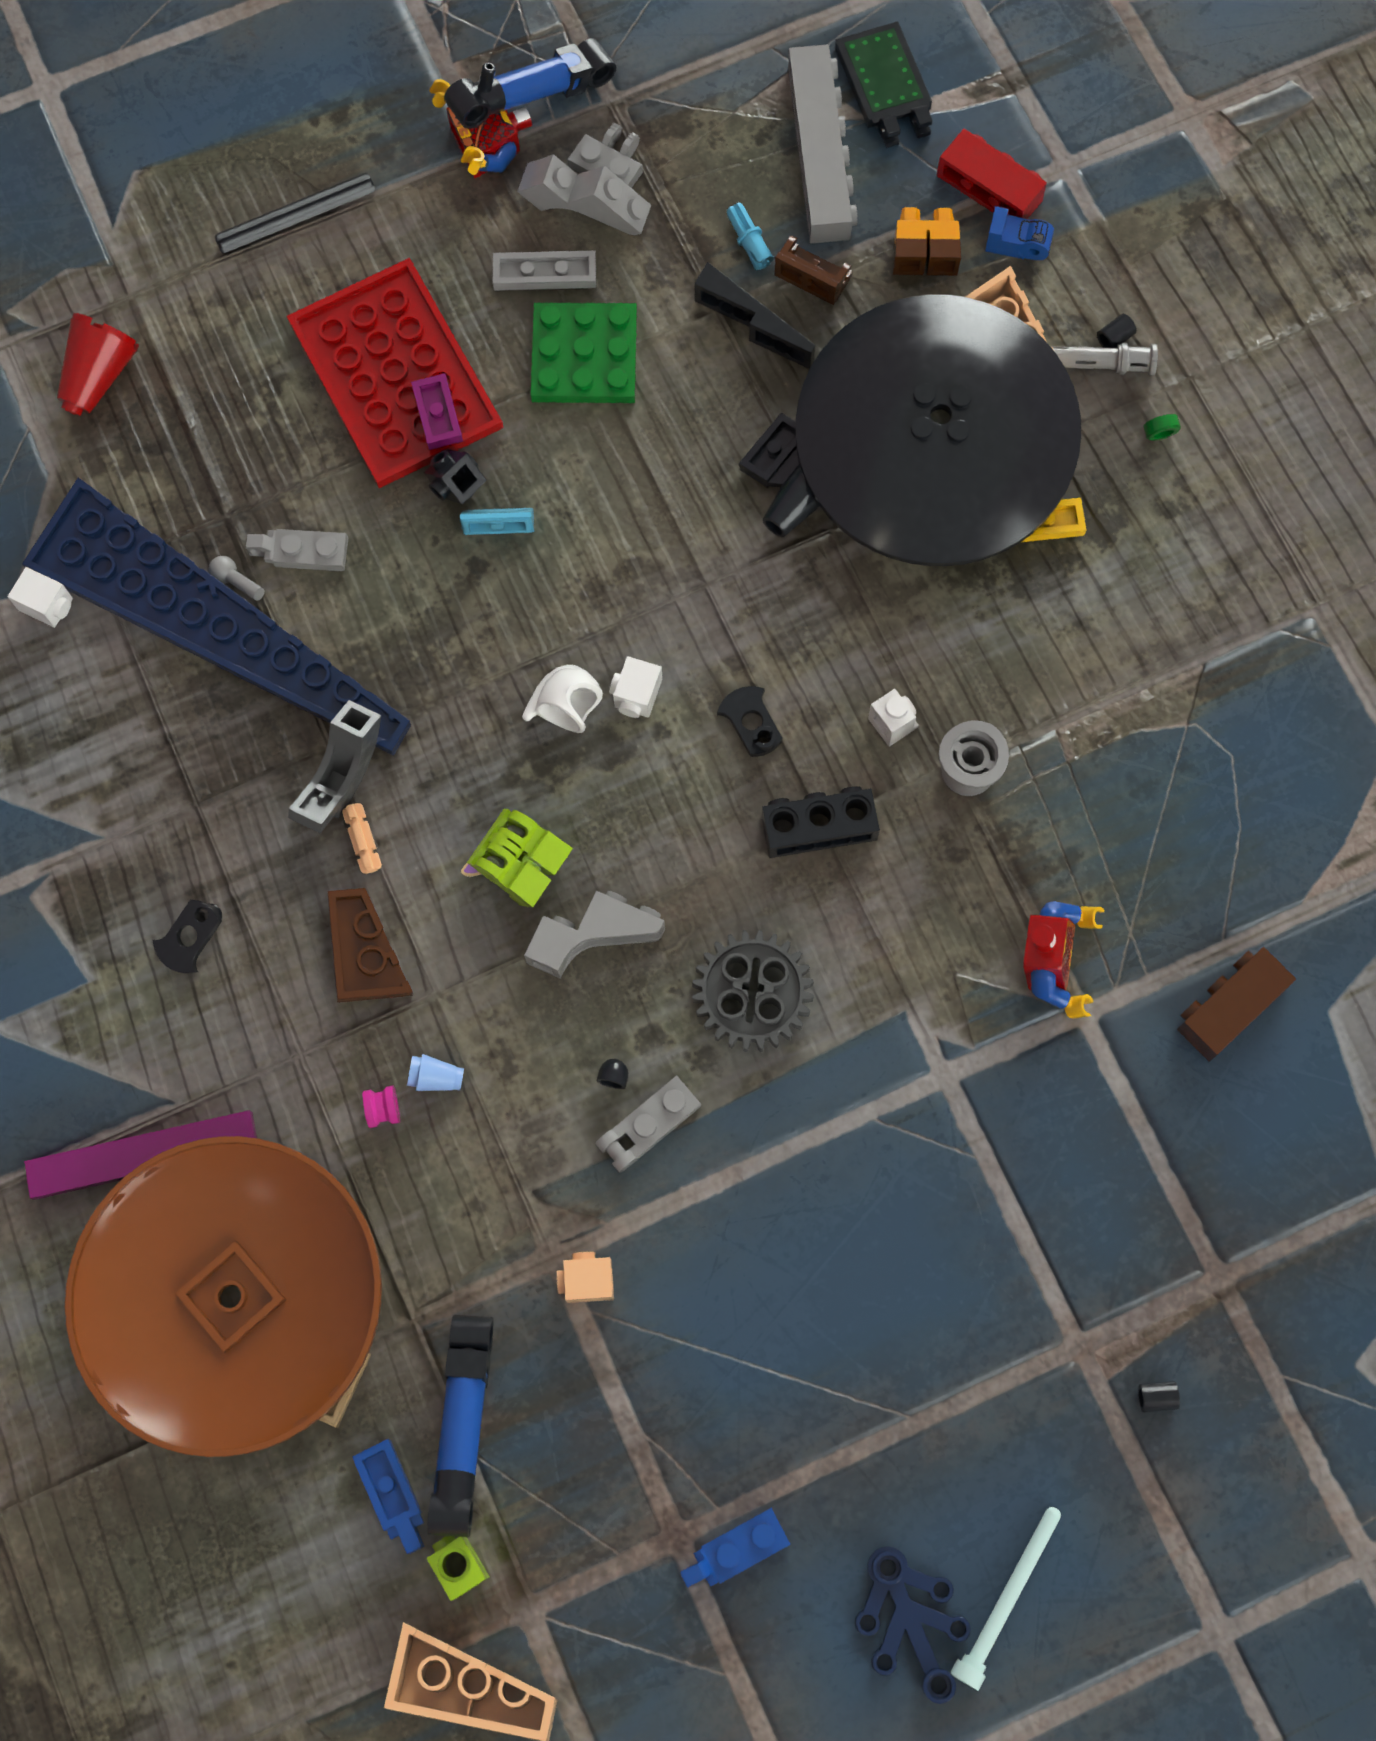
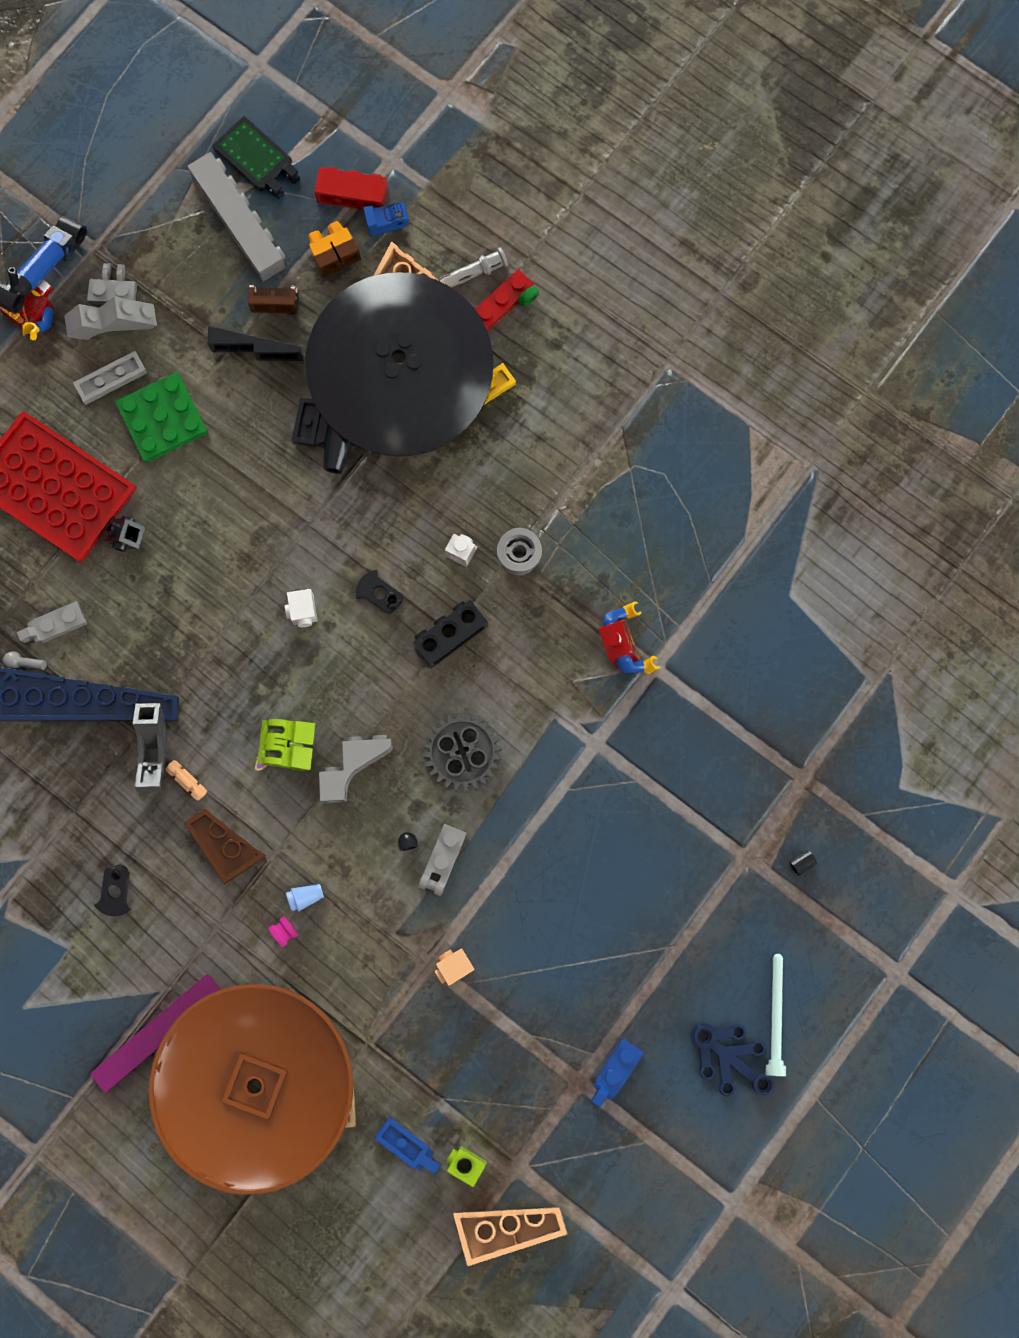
camera: 30 degrees left, 5 degrees up
magenta plate [411,374,463,450] -> none
piece [427,1315,494,1538] -> none
medium azure slope [460,508,534,535] -> none
white piece [522,665,603,733] -> none
medium azure axle [727,203,774,270] -> none
black hinge [1097,314,1137,348] -> none
reddish brown brick [1177,947,1296,1062] -> none
none -> red plate [475,269,534,331]

